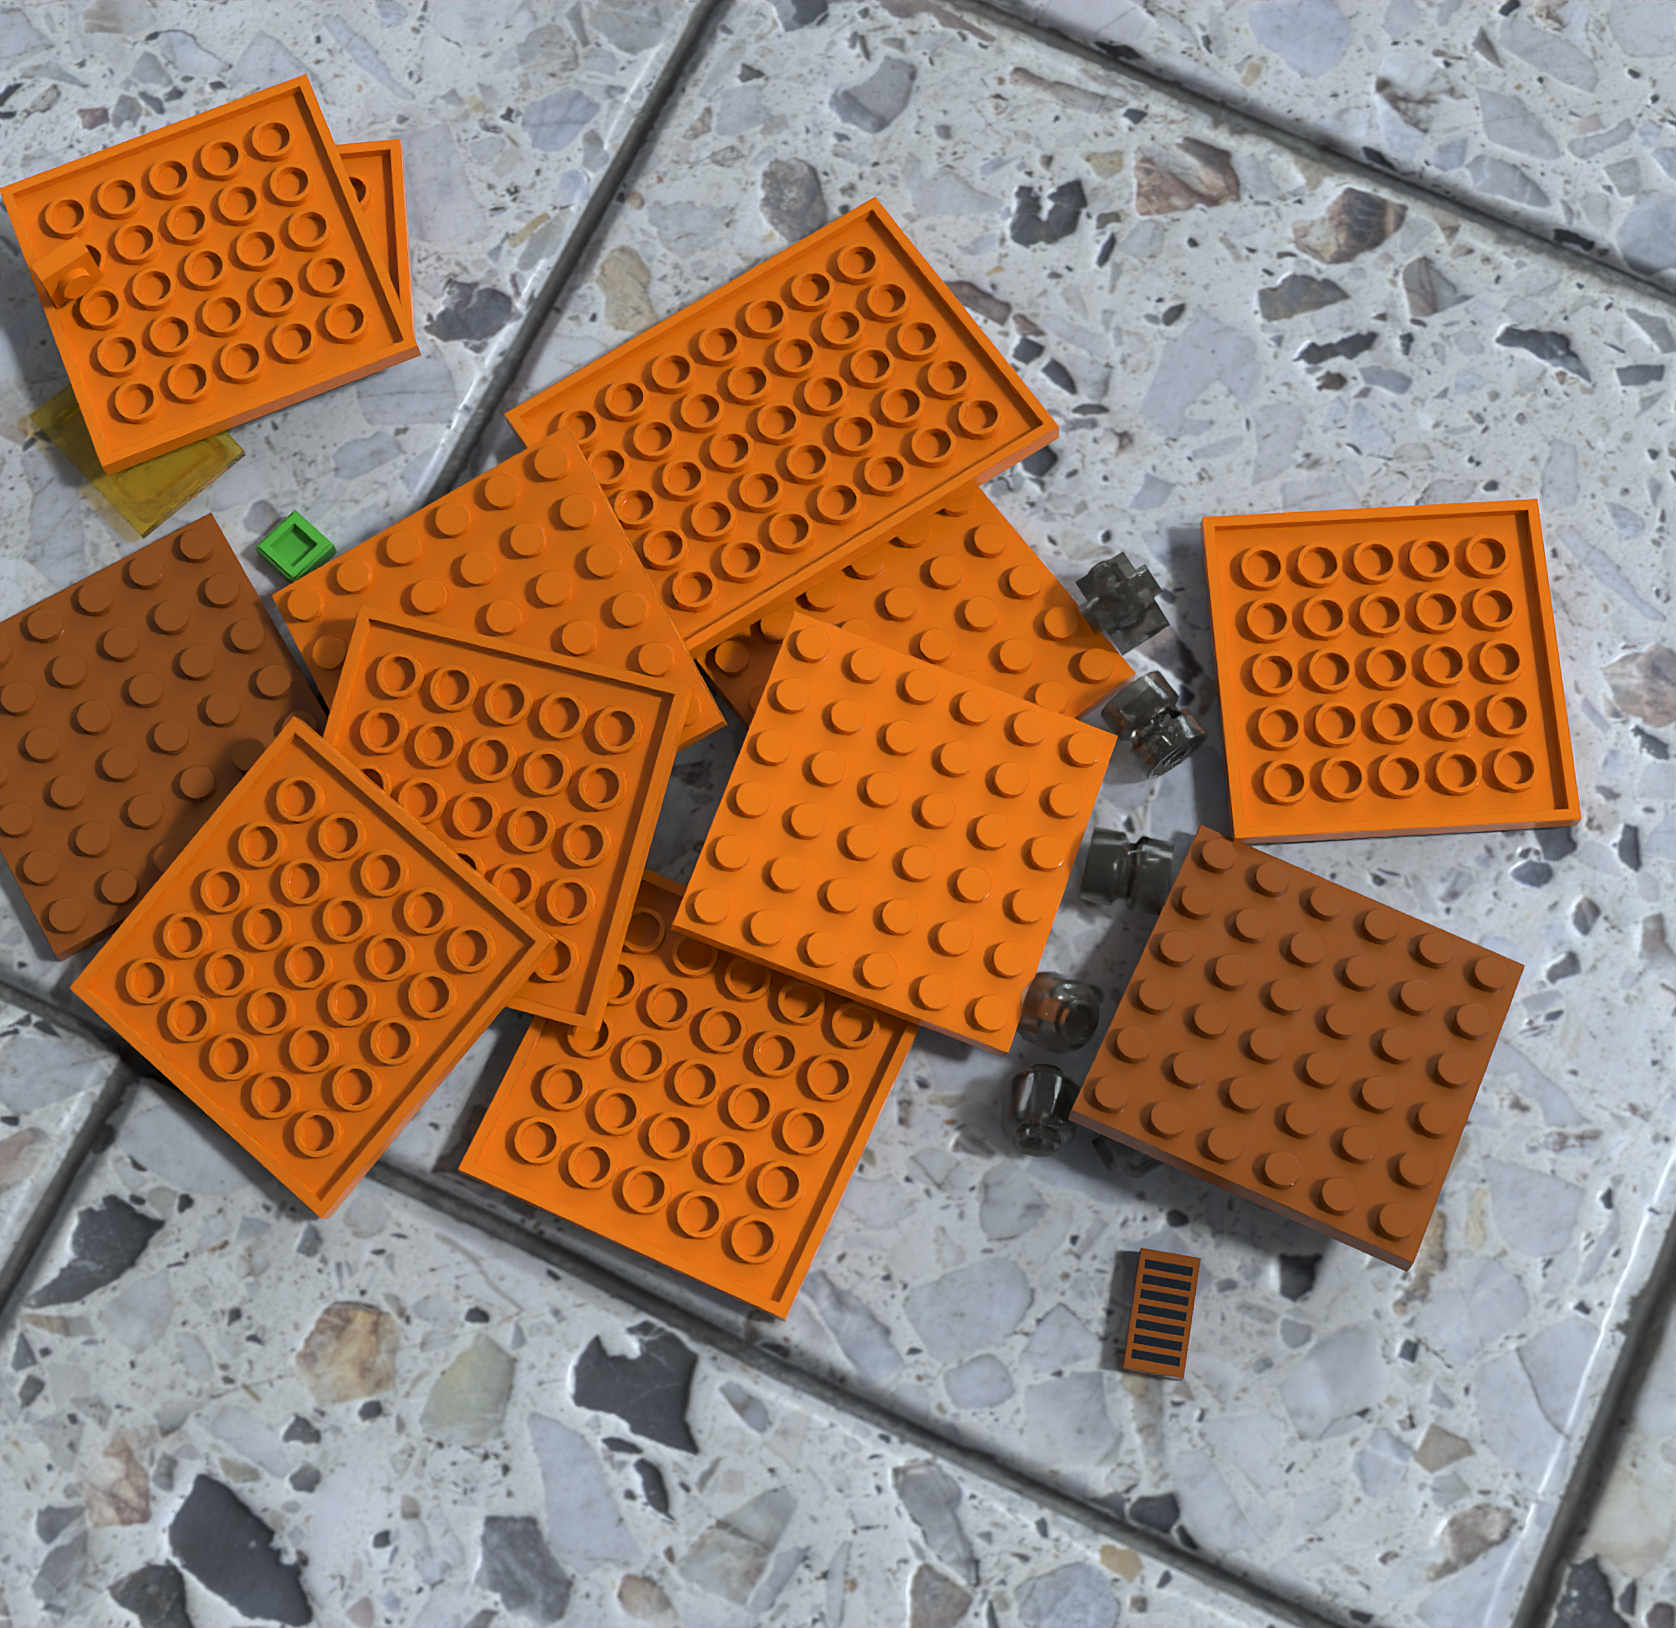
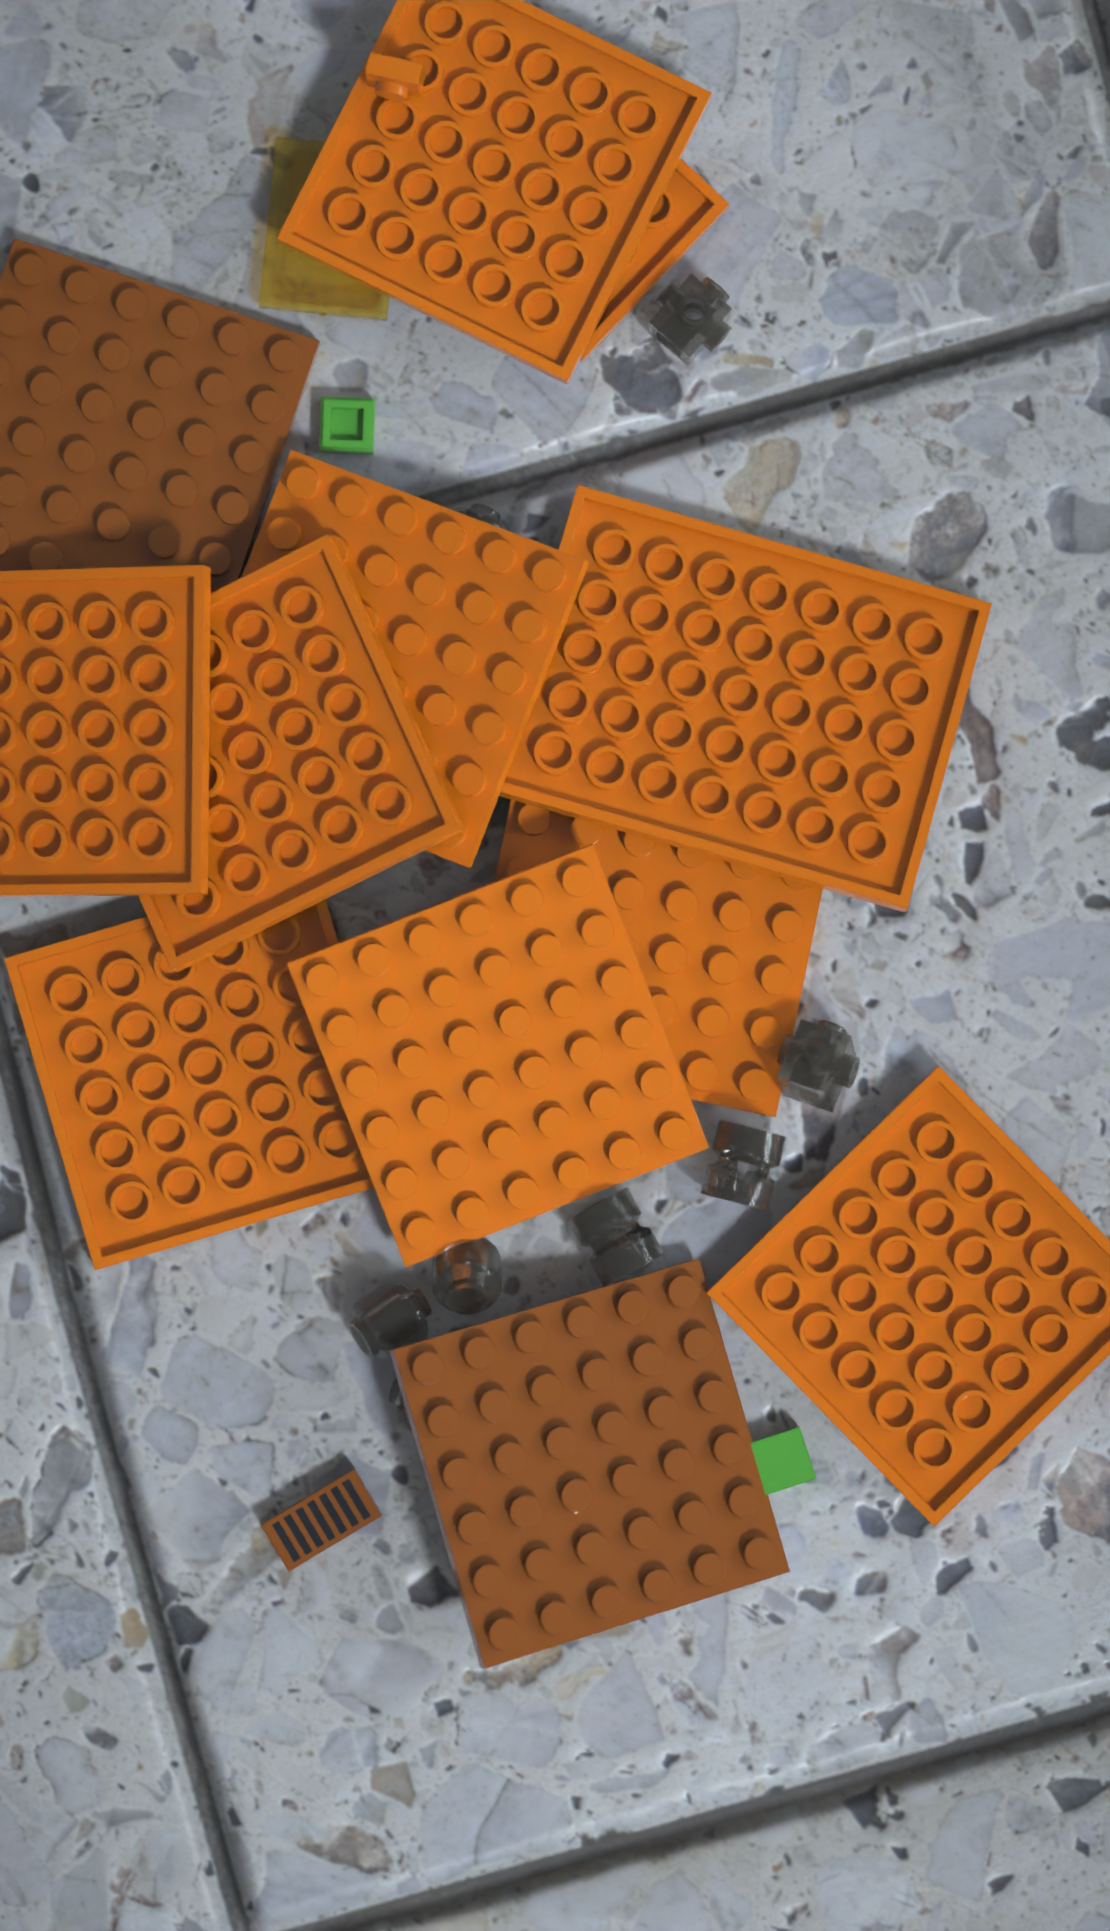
camera: 40 degrees right, 15 degrees up
none -> clear smoke brick [647,274,732,366]
none -> bright green tile [750,1426,817,1495]

